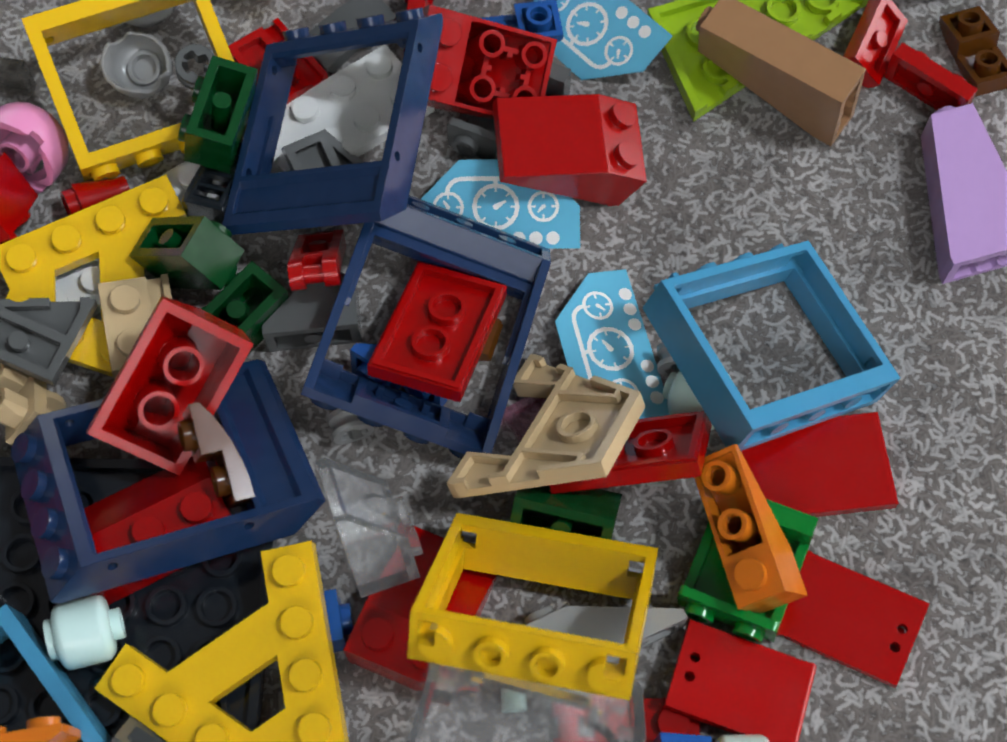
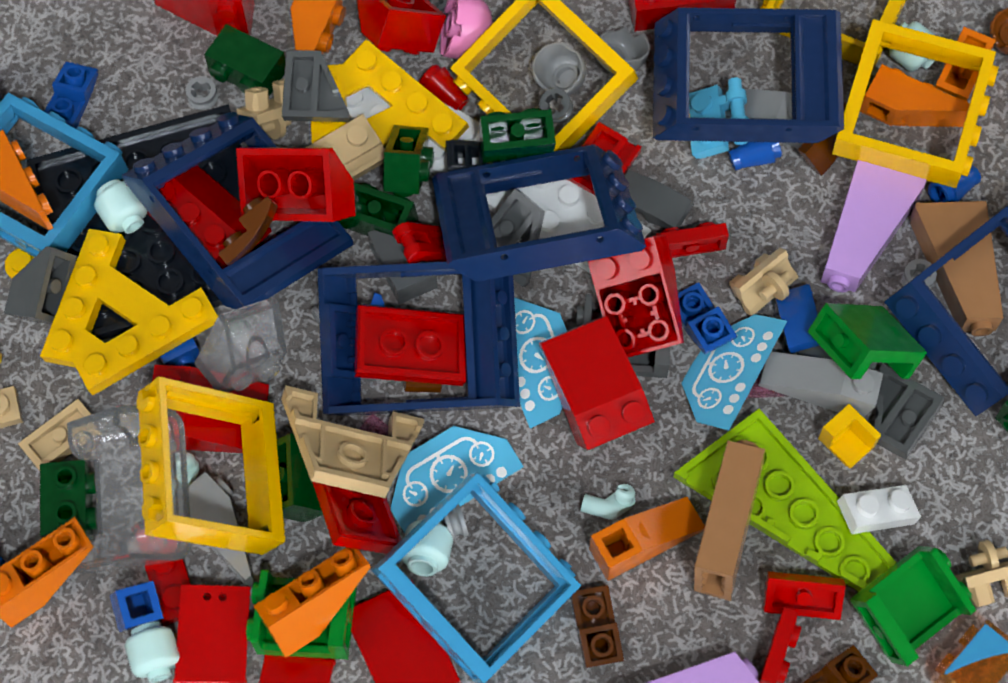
camera: 70 degrees right, 0 degrees up
none -> reddish brown slope [571,585,624,668]
none -> light aqua arm [580,484,636,520]
none -> orange slope [589,497,705,581]

